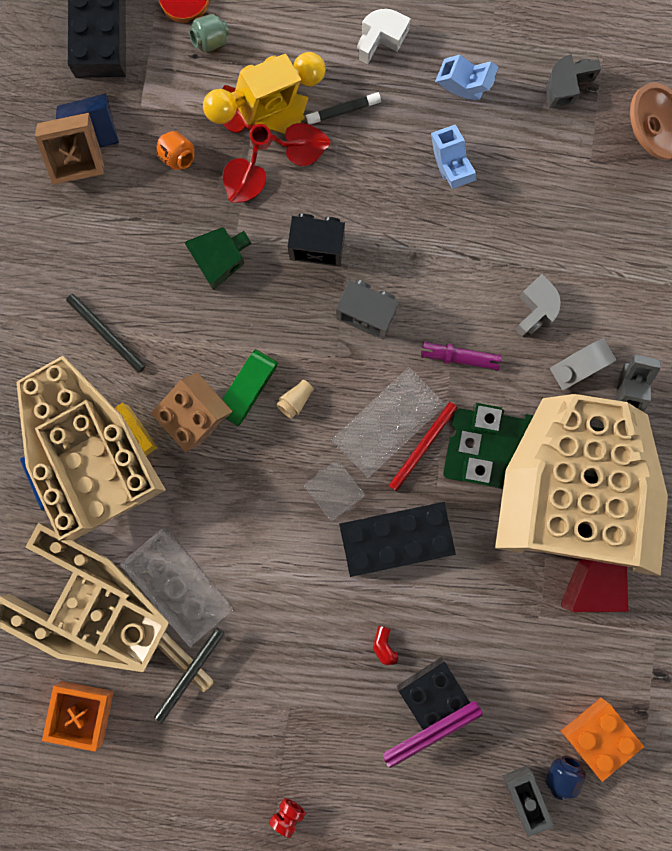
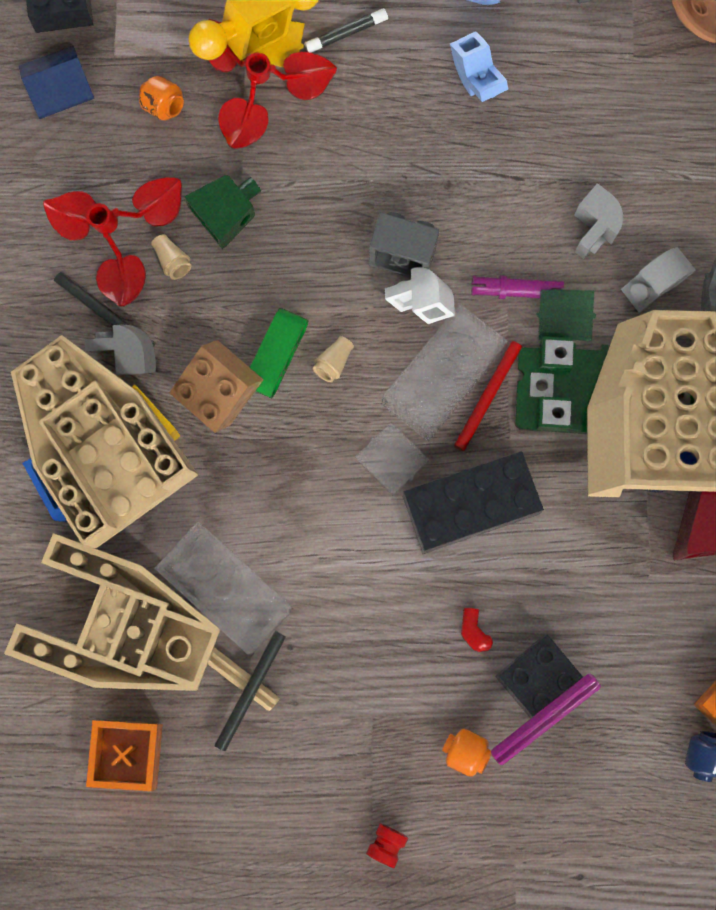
camera: 10 degrees left, 5 degrees down
medium nougat brick [35,113,104,185] -> none
black brick [287,214,345,267] -> none
dark grey brick [502,766,554,837] -> none
none -> red plant [43,177,182,307]
none -> light grey brick [84,325,156,375]
none -> tan cone [151,234,191,280]
none -> white brick [385,267,455,324]
none -> orange head [442,729,491,777]
none -> clear green piece [536,289,596,341]

